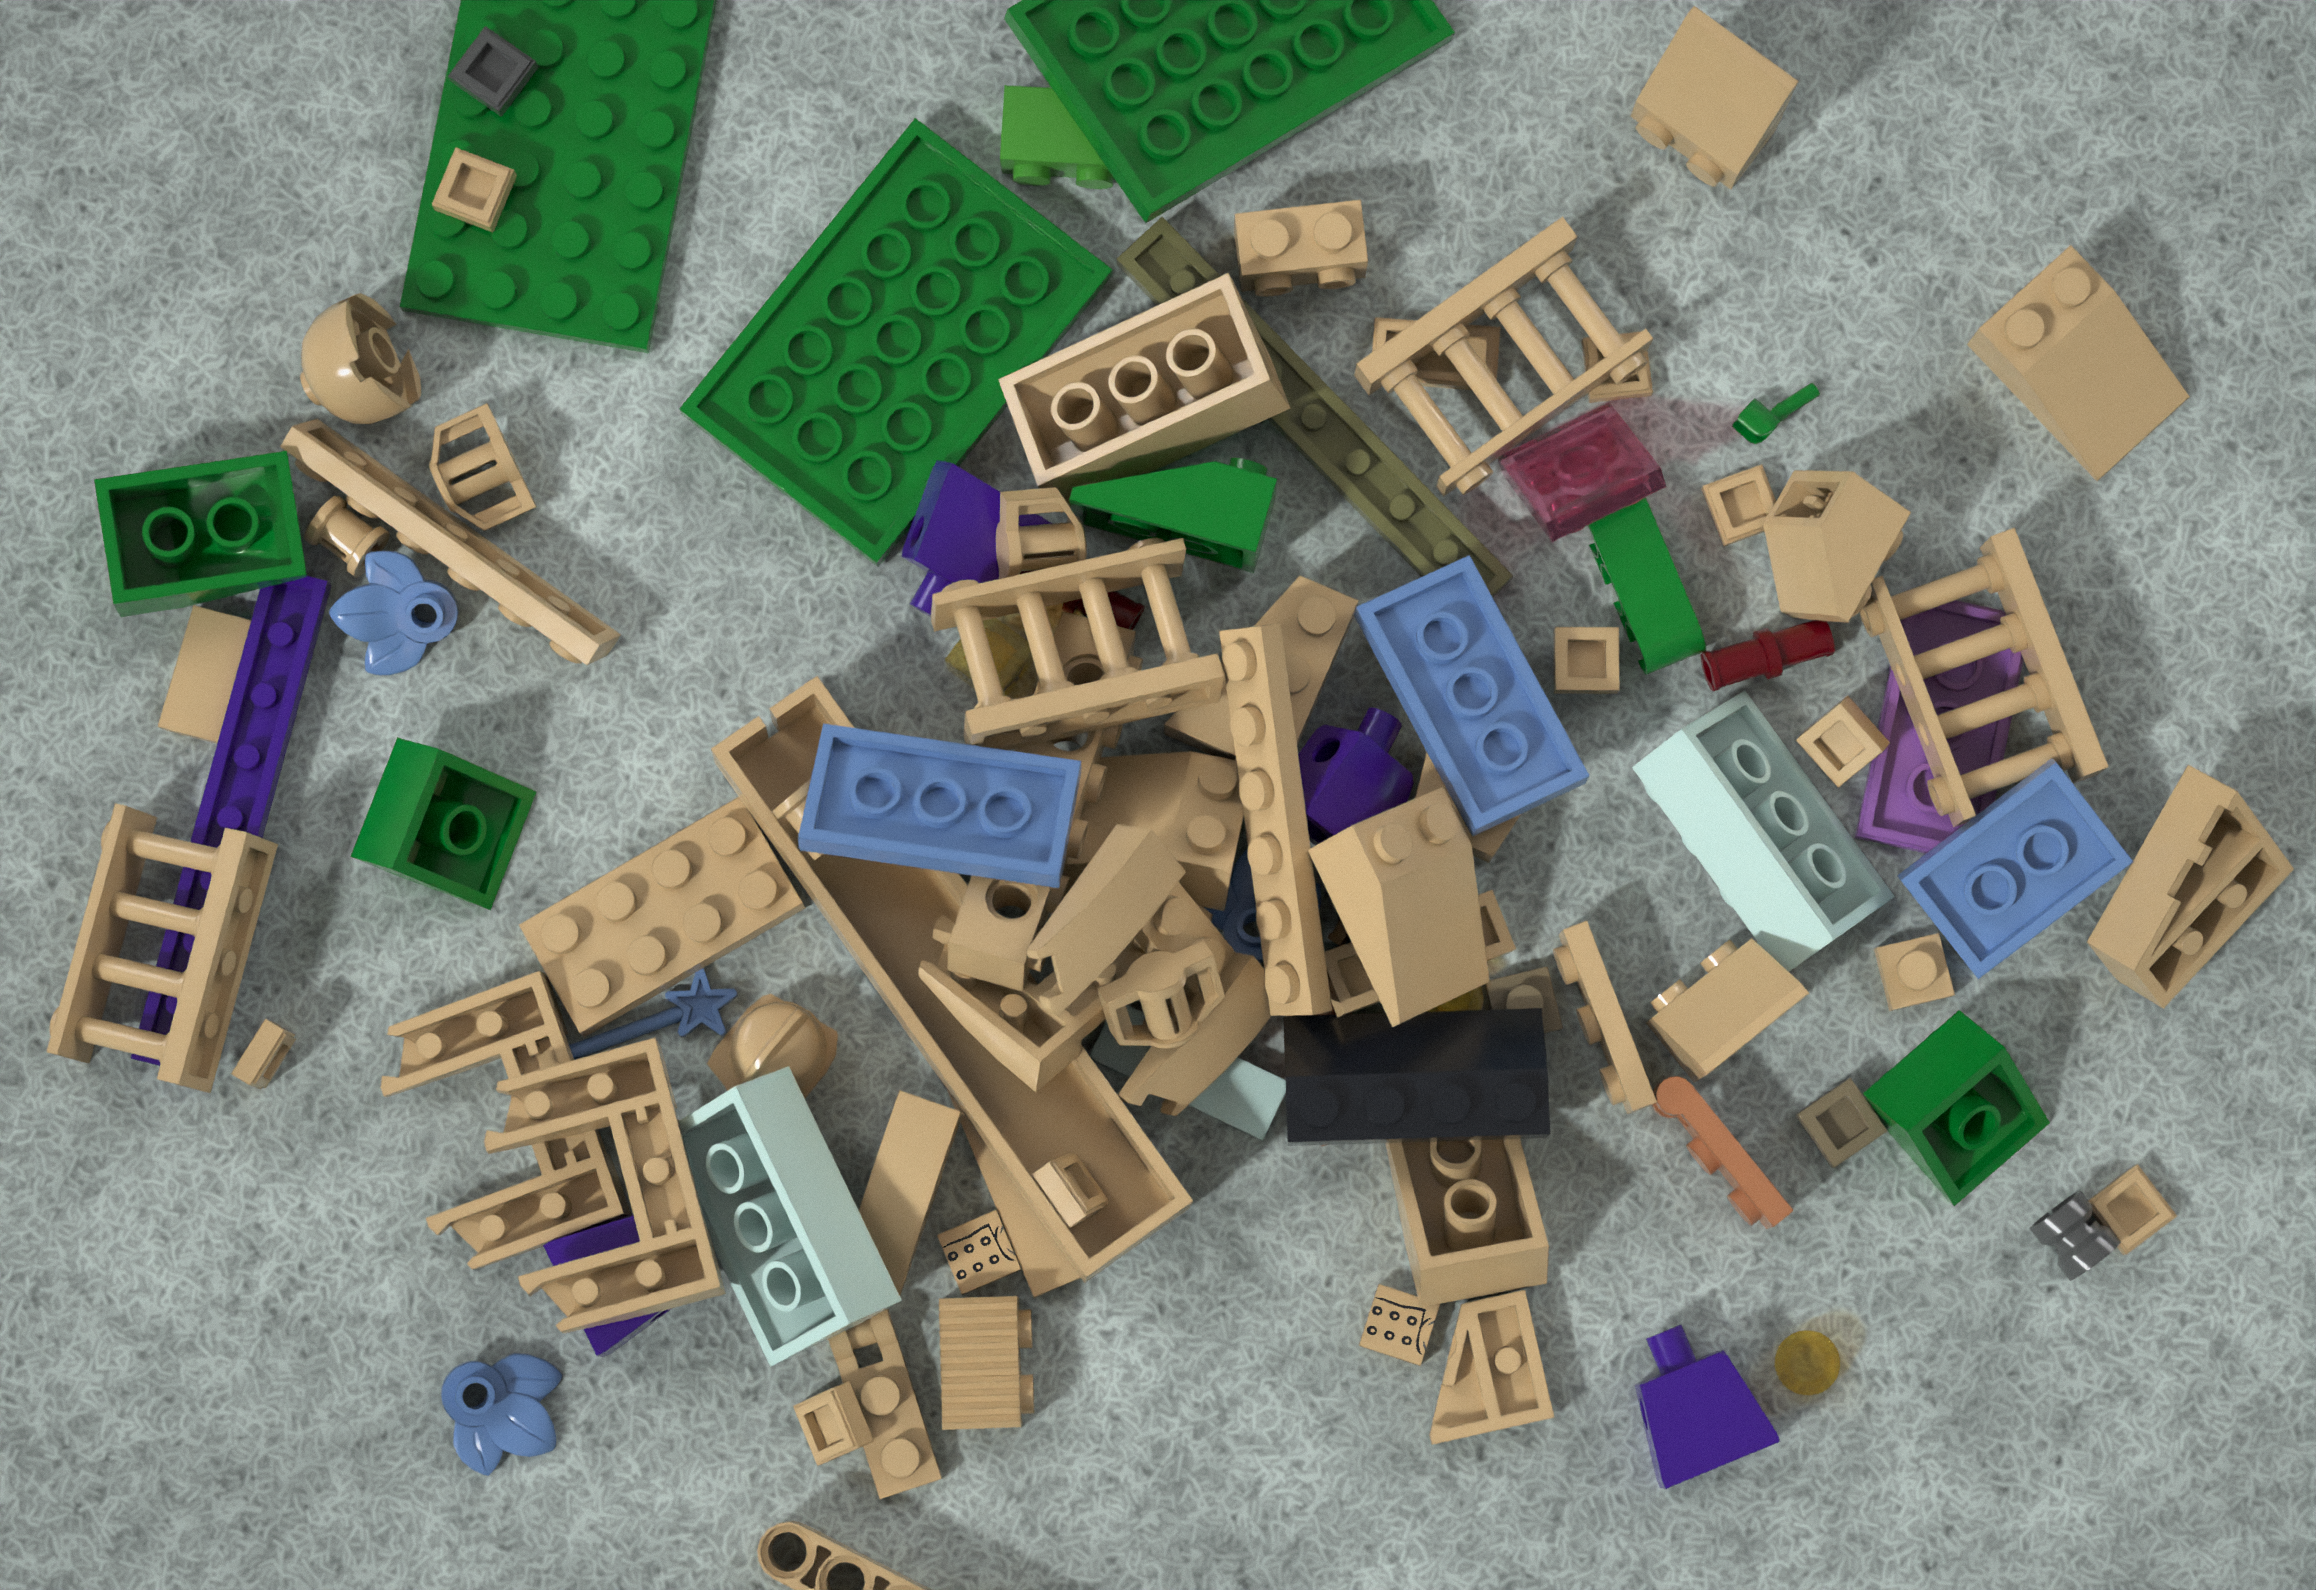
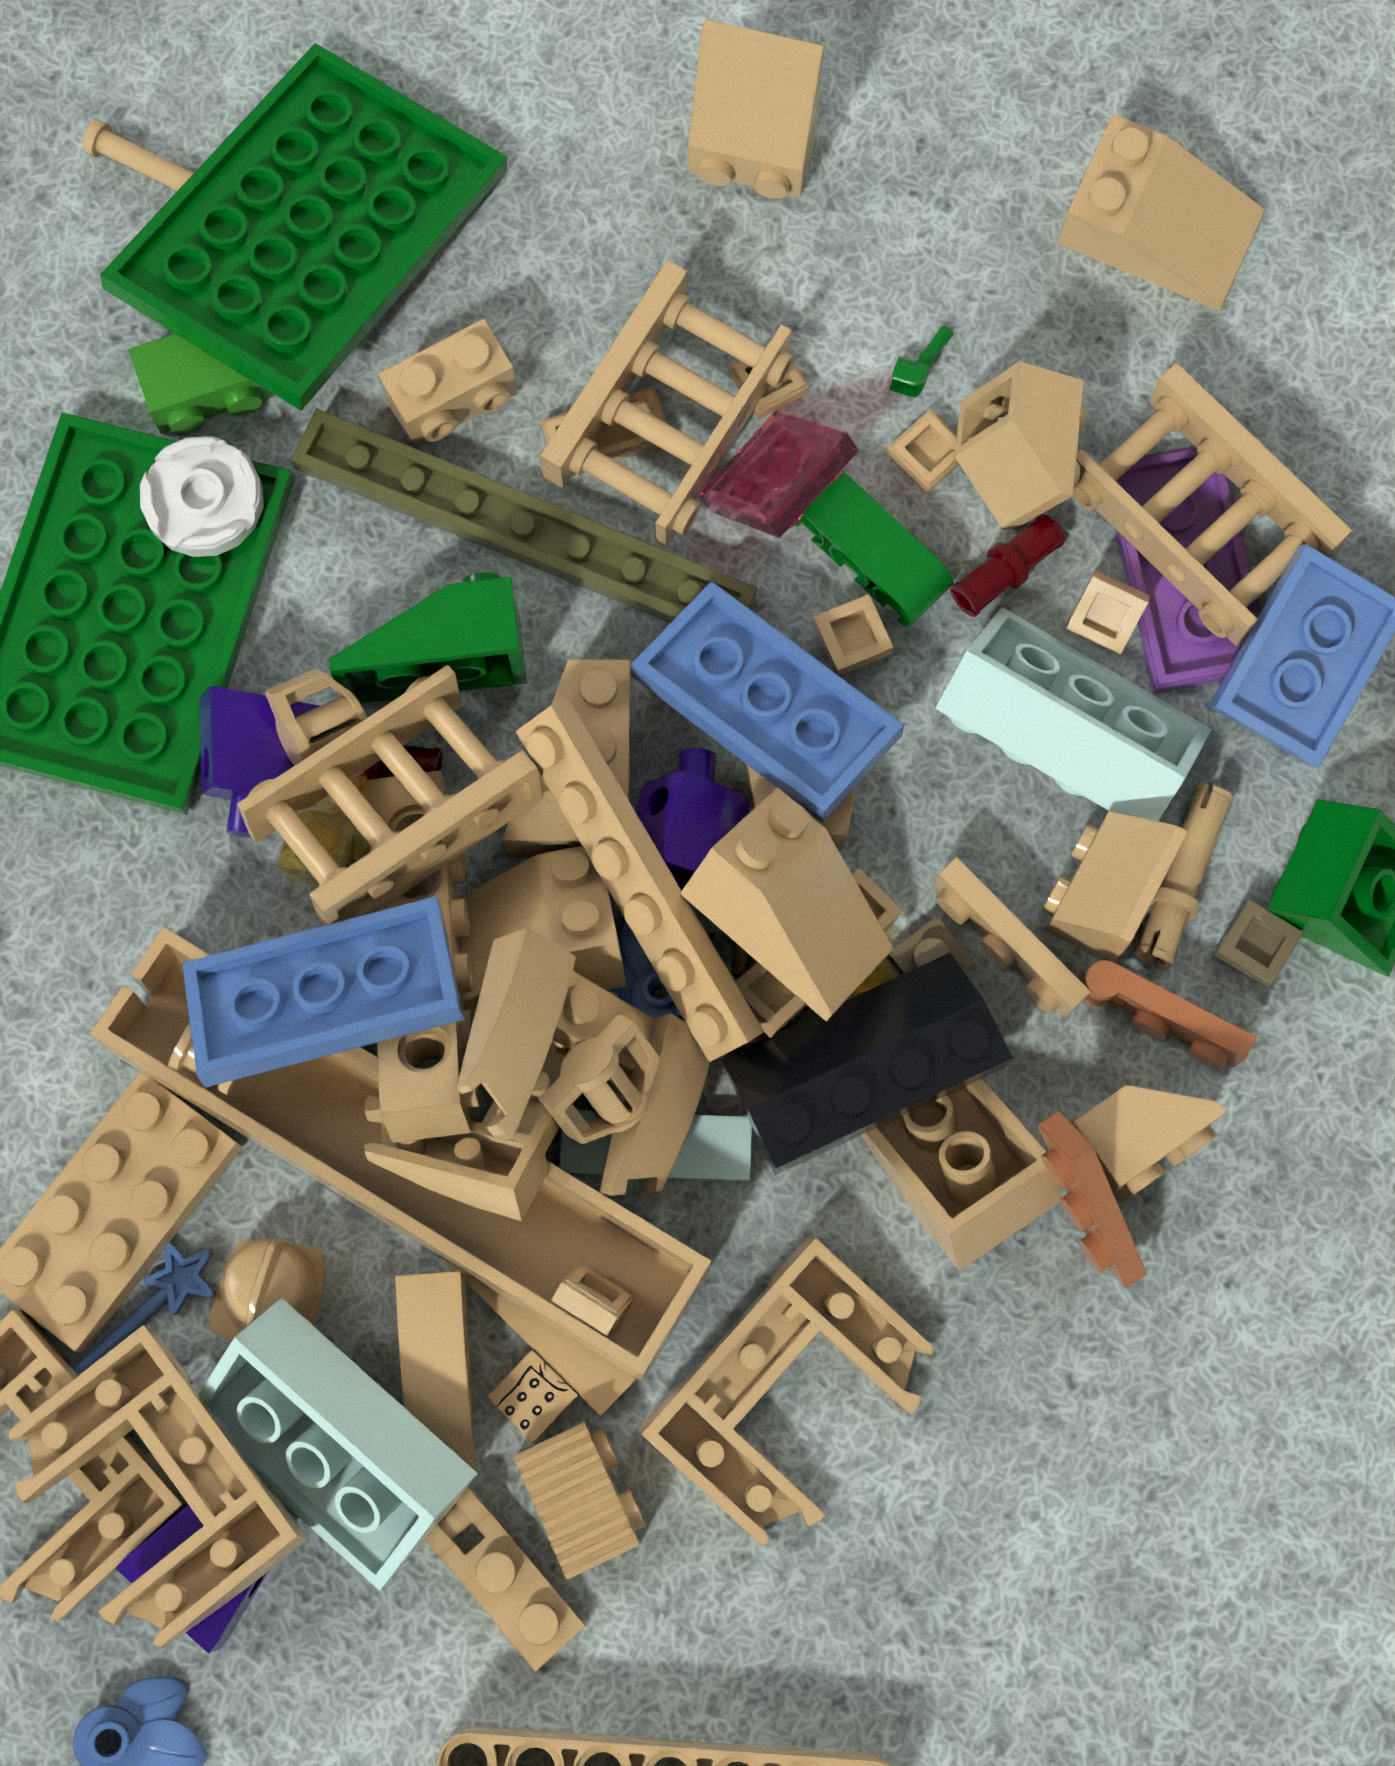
camera: 25 degrees left, 5 degrees down
tan tile [793,1381,874,1466] -> none
tan slope [998,273,1290,513] -> none
tan tile [1359,1284,1440,1366] -> none
tan wing [1429,1290,1554,1445] -> none
dark purple torso [1635,1324,1780,1489] -> none
clear yellow plate [1774,1330,1840,1395] -> none
tan plate [1874,933,1955,1011] -> none
none -> white tile [140,436,263,557]
none -> tan wedge [637,1236,934,1546]
none -> nougat plate [1038,1111,1148,1288]
none -> tan slope [1072,1085,1227,1203]
none -> tan pin [1134,783,1234,968]

